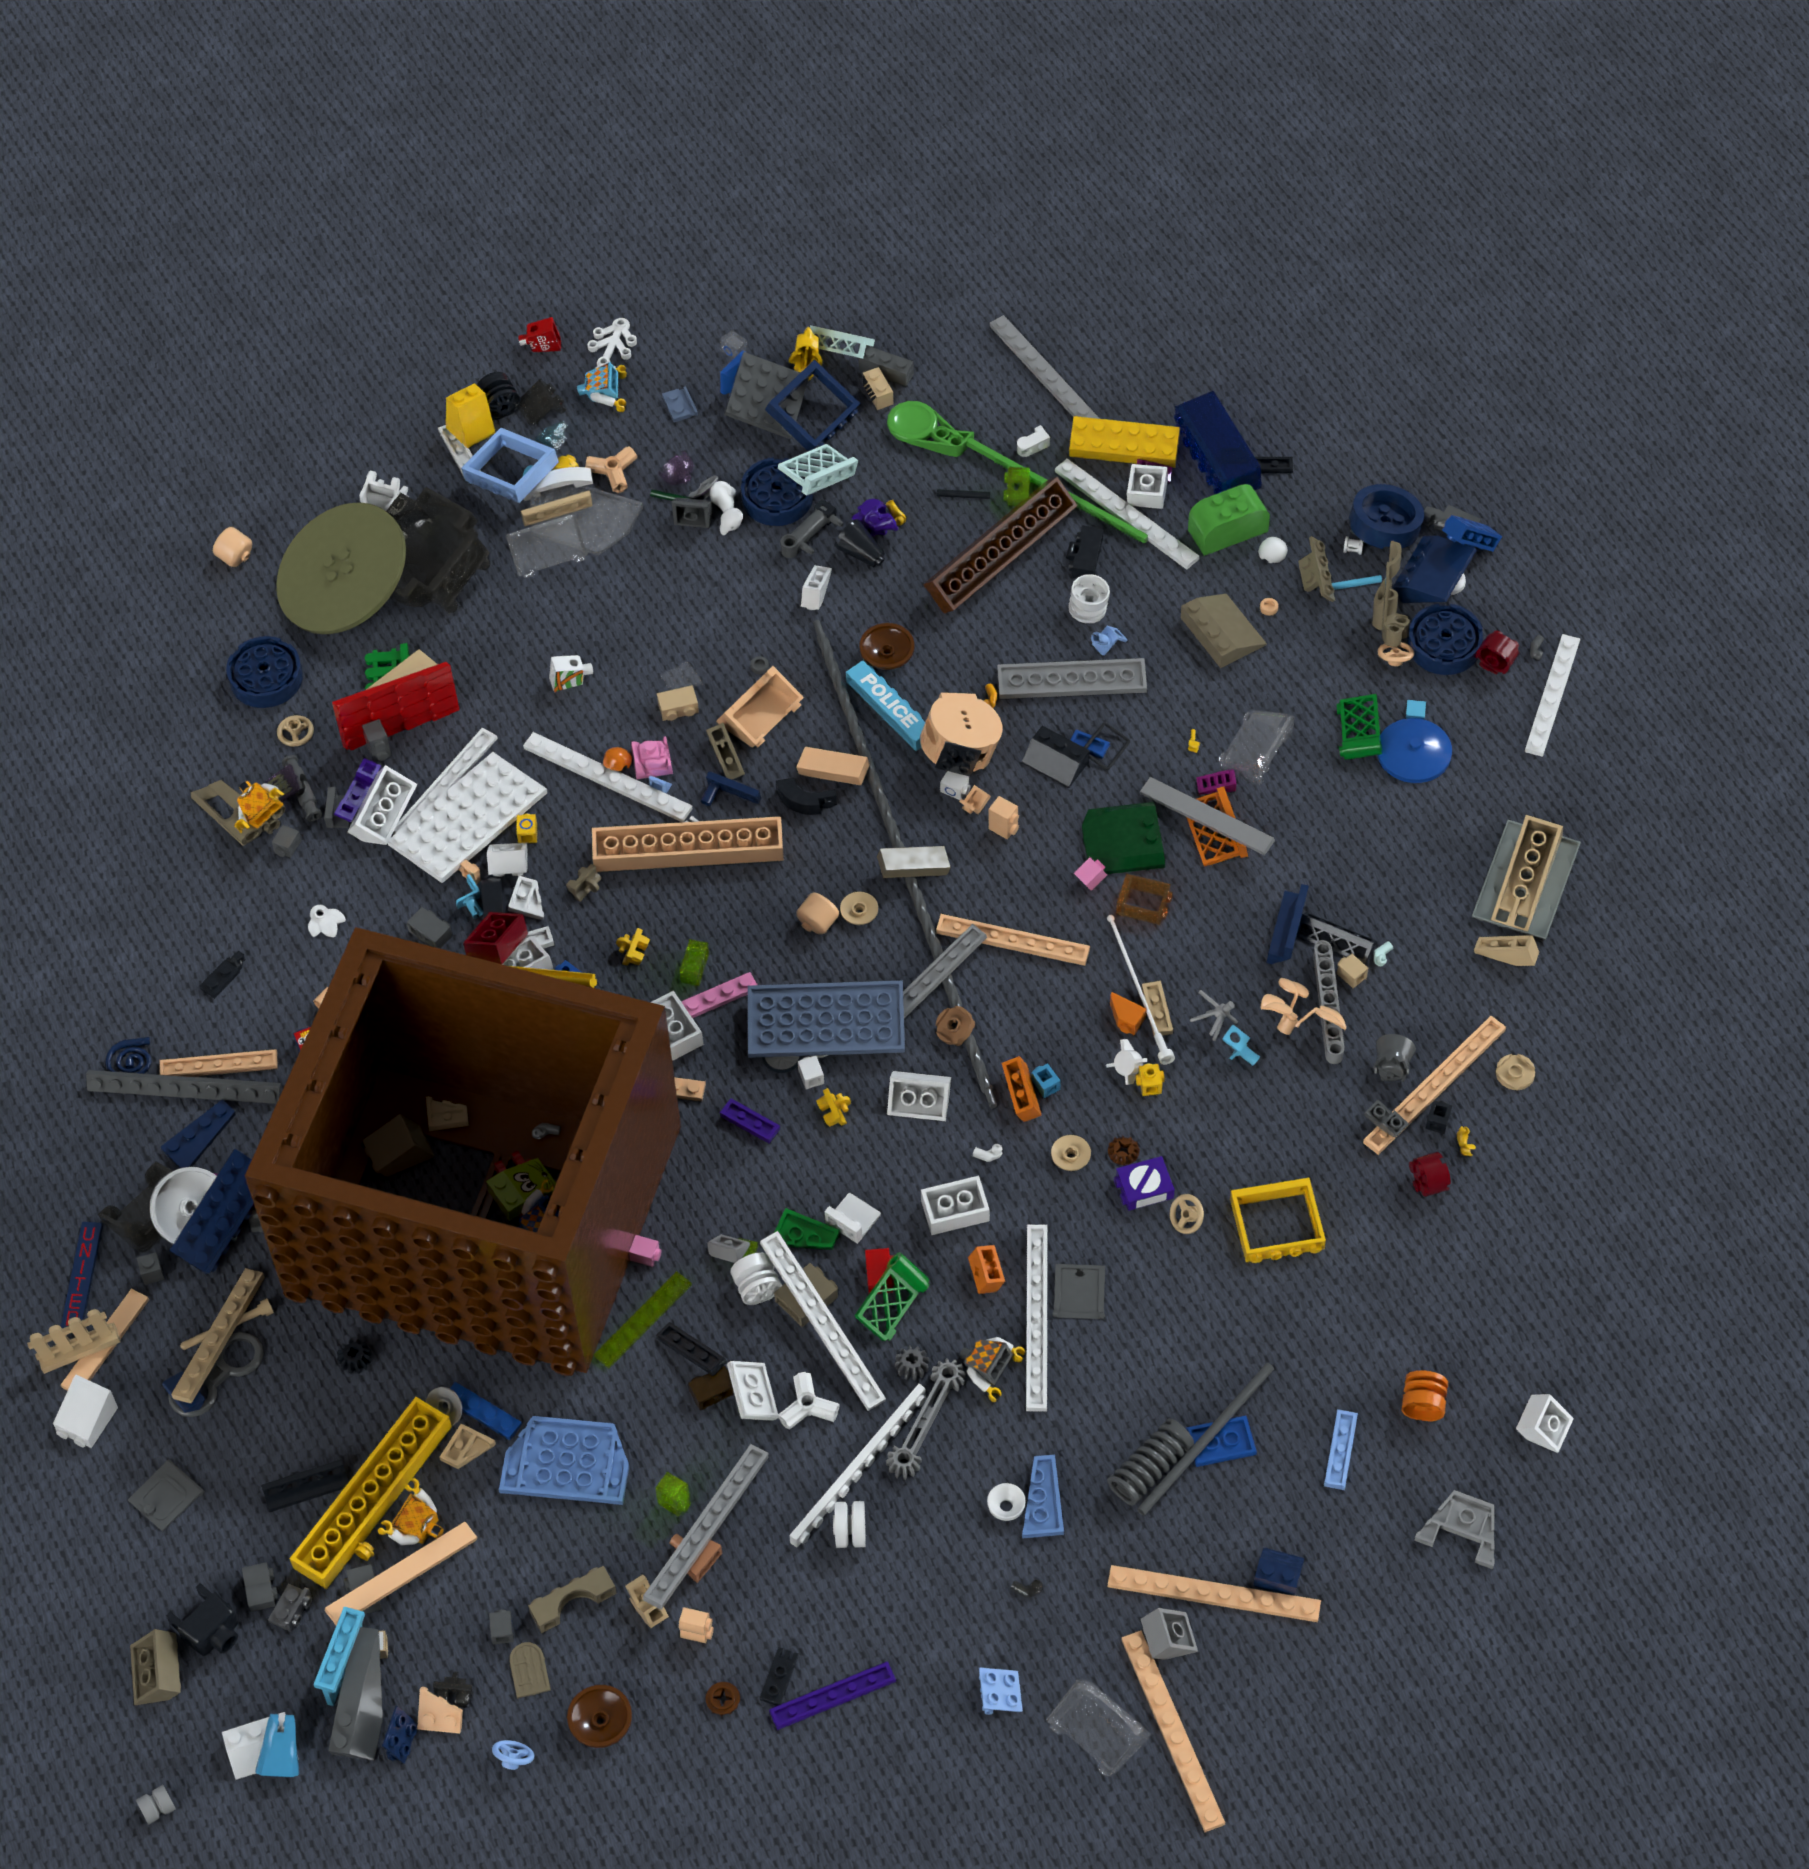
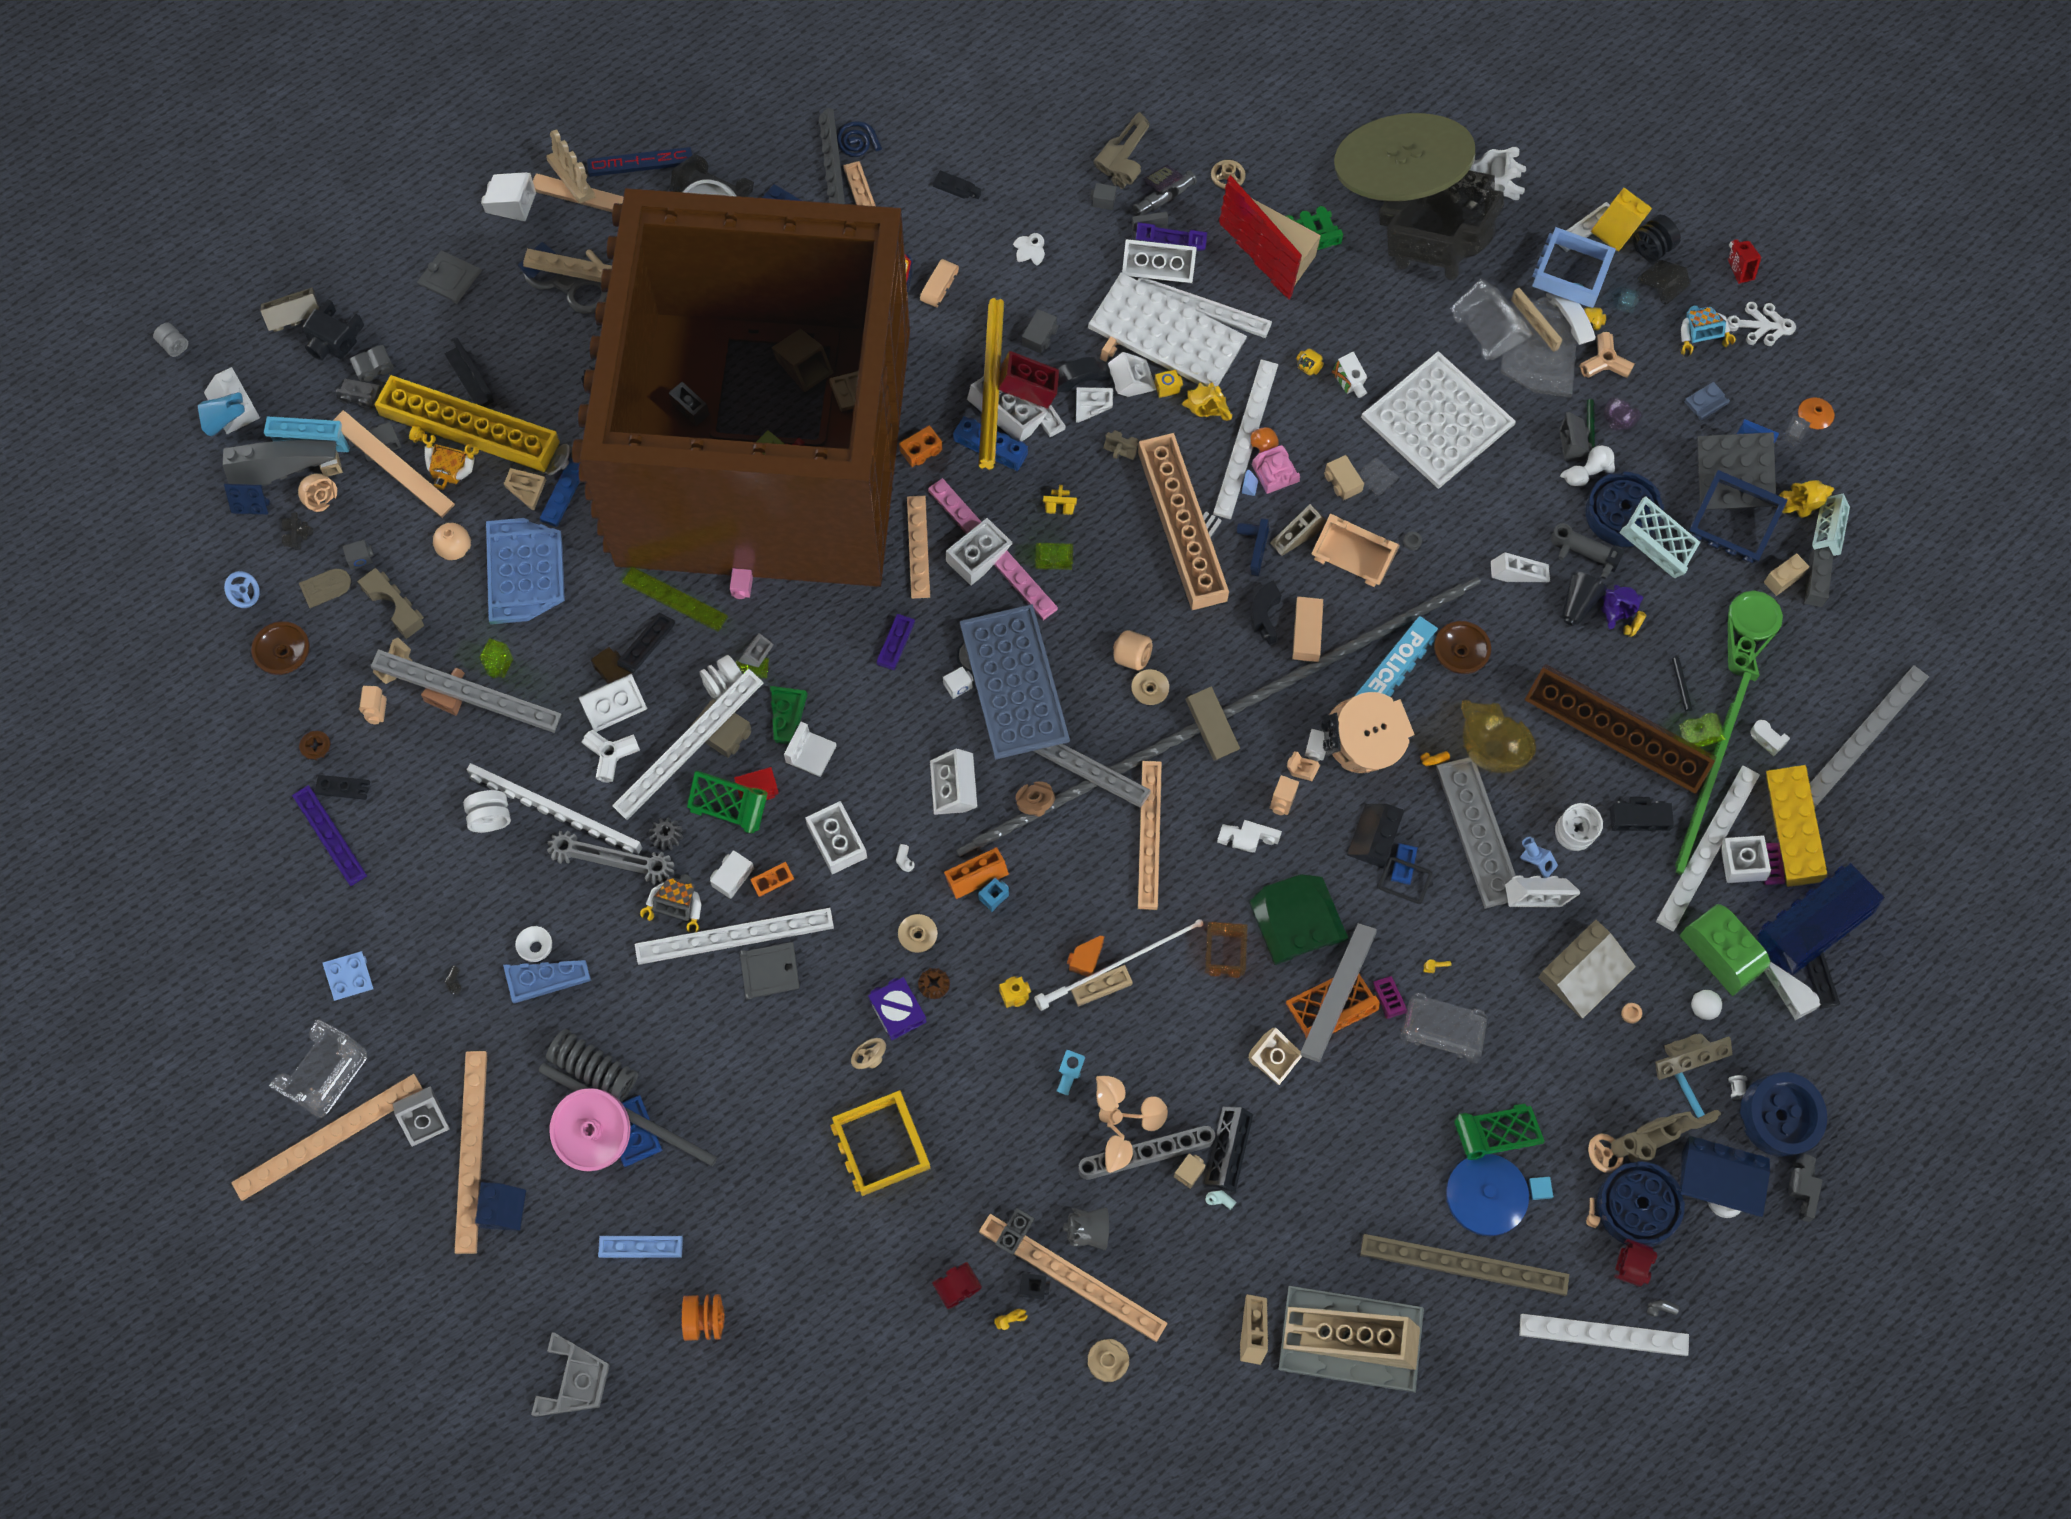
camera: 75 degrees right, 10 degrees up
light nougat head [212,527,253,567] -> none
dark blue brick [226,636,303,708] -> none
torso [234,781,284,833] -> none
dark grey brick [362,719,391,762] -> none
light nougat wing [417,1687,463,1734] -> none
medium azure bracket [456,874,484,919] -> none
light grey dish [688,475,718,499] -> none
yellow hips [816,1088,851,1127] -> none
bright pink brick [1074,858,1107,890] -> none
white piece [1106,1039,1147,1085] -> none
light grey plant [1190,990,1238,1041] -> none
dark blue slope [1267,884,1309,964] -> none
blue brick [1442,515,1502,552] -> none
white slope [1516,1394,1574,1453] -> none
none -> light nougat cylinder [298,474,337,512]
none -> light nougat cylinder [433,523,471,560]
none -> bright pink dish [550,1089,630,1171]
none -> white brick [710,850,754,899]
none -> yellow head [1182,383,1232,421]
none -> white plate [1217,820,1282,852]
none -> tan slope [1248,1028,1302,1085]
none -> yellow head [1296,349,1324,376]
none -> dark tan plate [1360,1234,1569,1296]
none -> white plate [1361,351,1516,489]
none -> clear yellow windscreen [1461,700,1536,773]
none -> white slope [1505,876,1580,907]
none -> light nougat hand [1586,1198,1600,1228]
none -> white slope [1764,962,1821,1020]
none -> orange dish [1798,397,1835,429]

